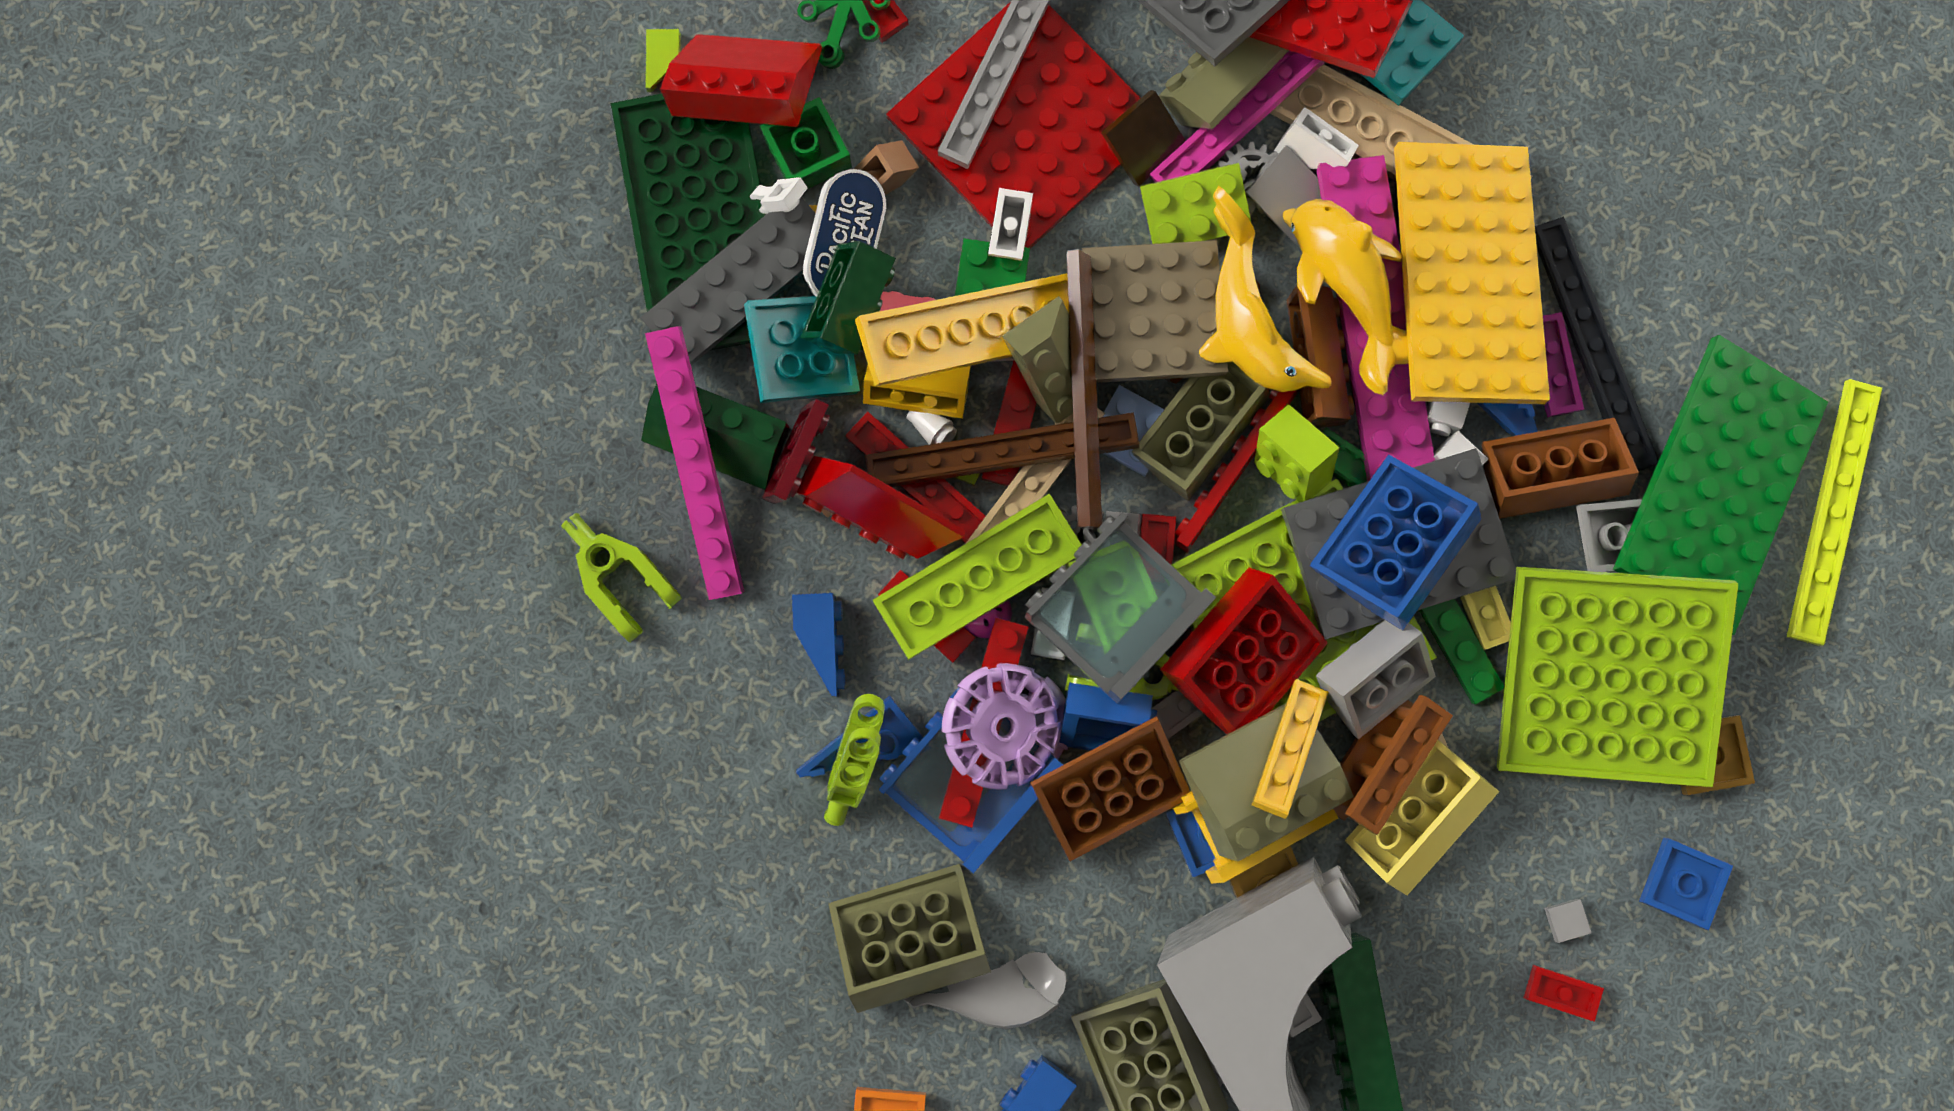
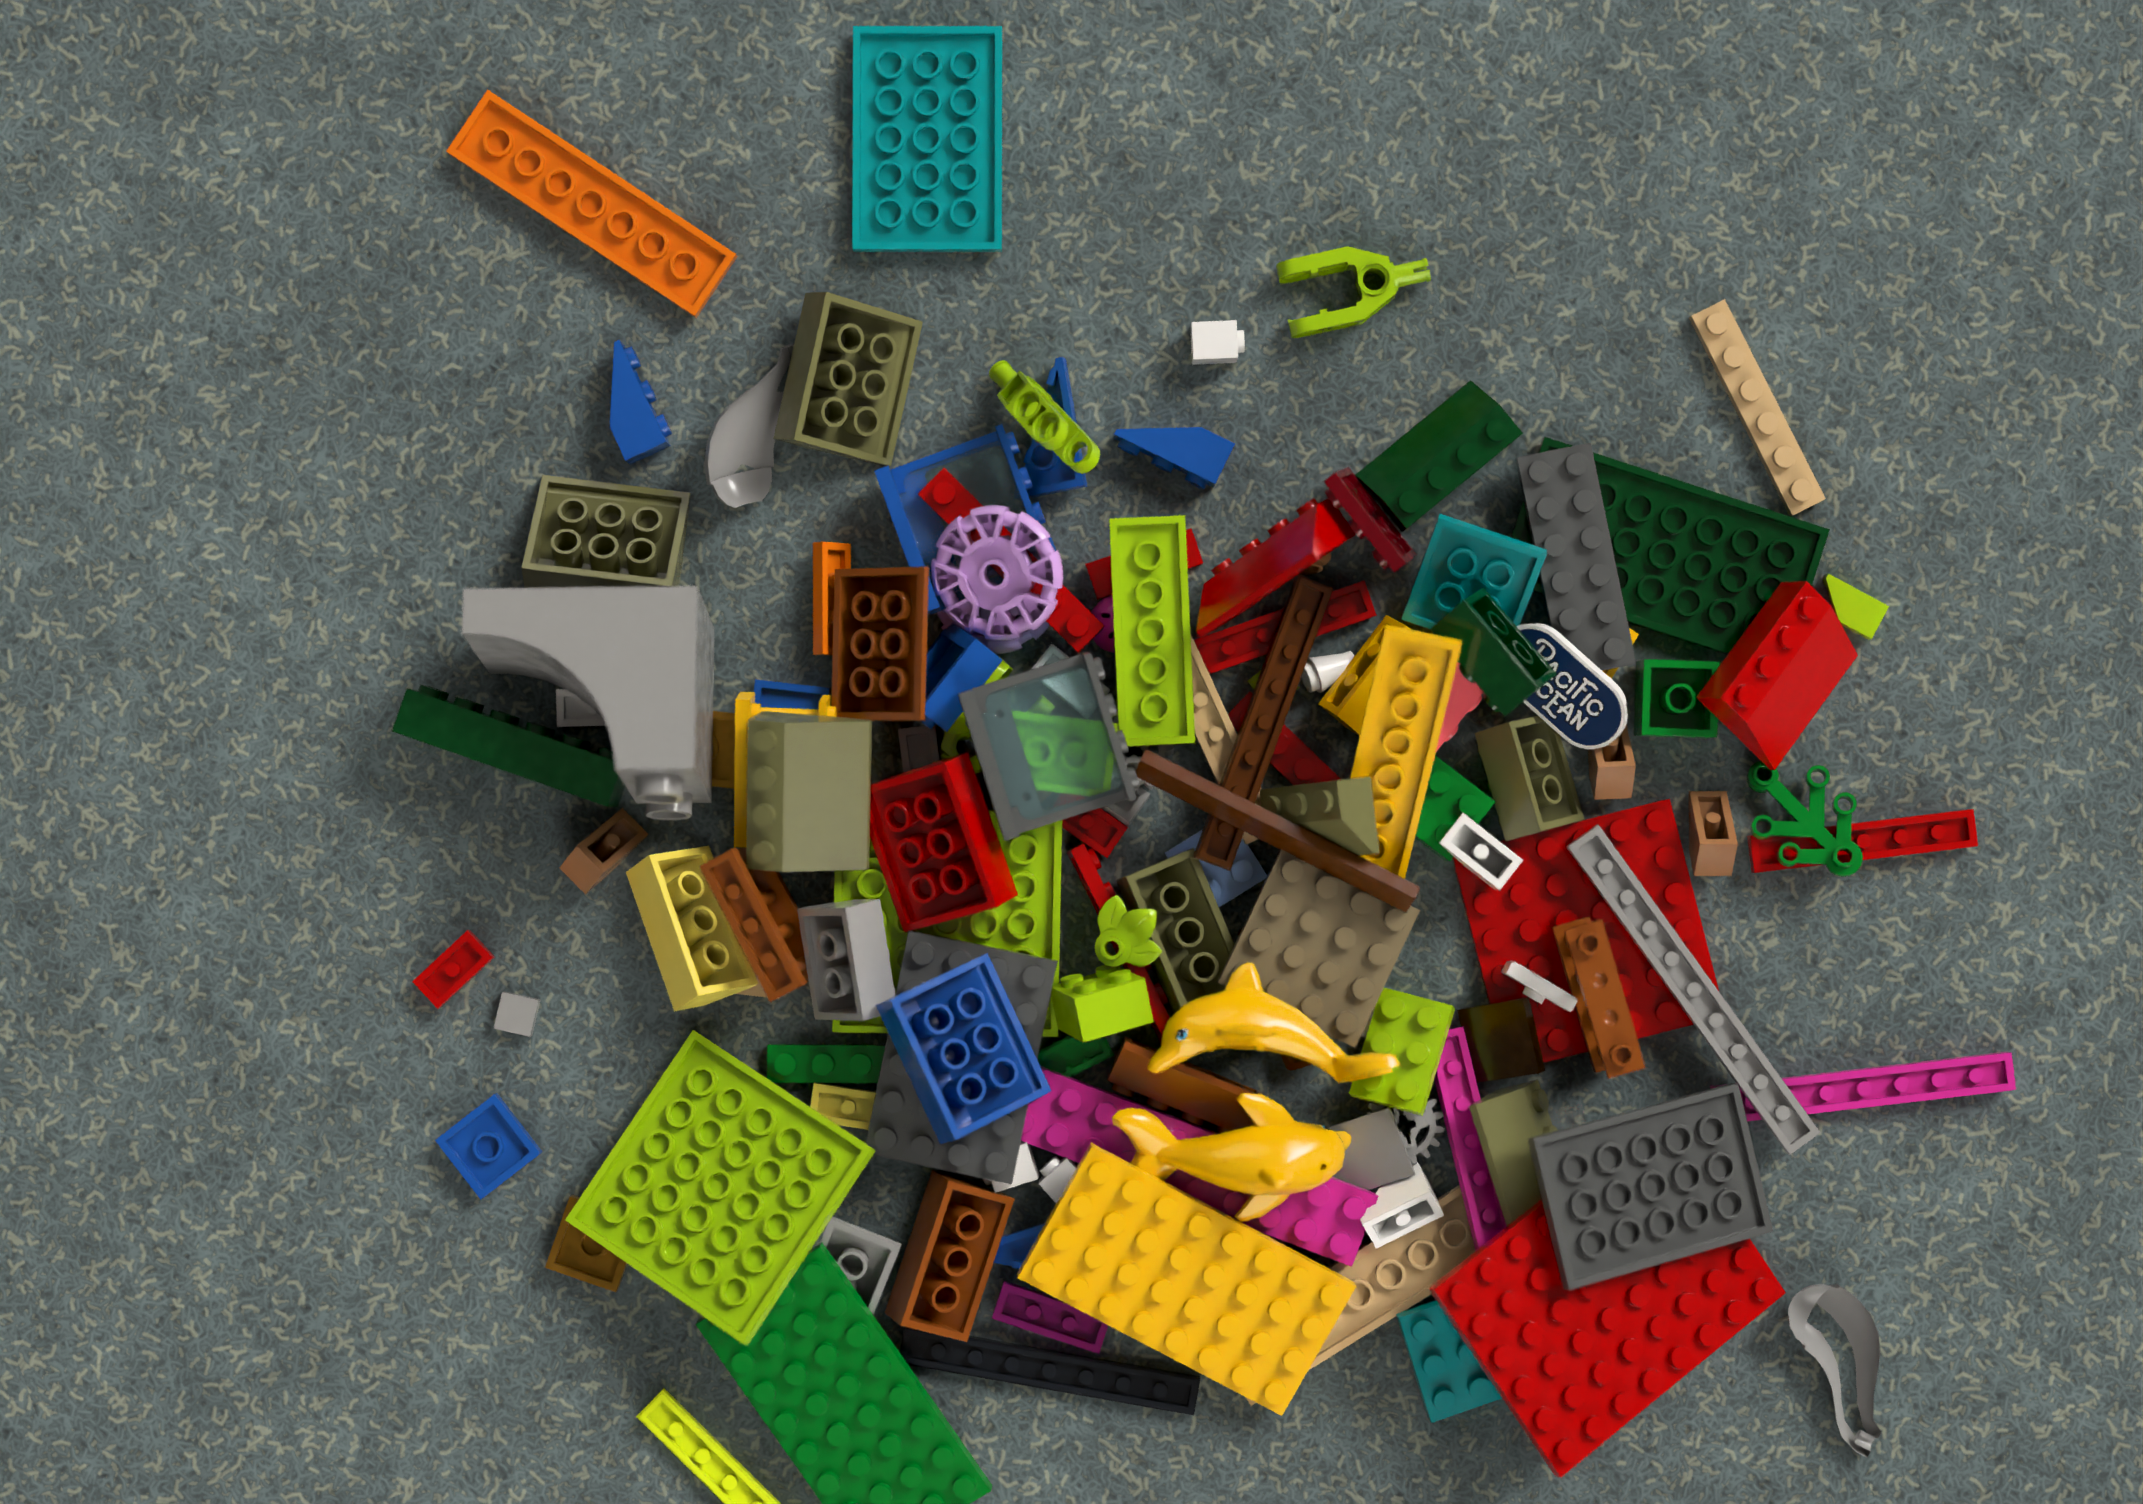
camera: 120 degrees right, 5 degrees up
dark pink plate [645,326,744,600] -> none
white plate [750,177,807,214] -> none
yellow tile [1252,679,1329,819] -> none
none -> medium nougat slope [559,808,649,895]
none -> orange plate [813,541,851,656]
none -> teal plate [852,26,1003,252]
none -> lime plate [1095,895,1162,967]
none -> white brick [1190,320,1245,365]
none -> olive slope [1475,716,1585,841]
none -> white plate [1501,960,1578,1012]
none -> dark orange fence [1551,917,1646,1079]
none -> tan plate [1689,299,1826,517]
none -> medium nougat slope [1689,791,1738,876]

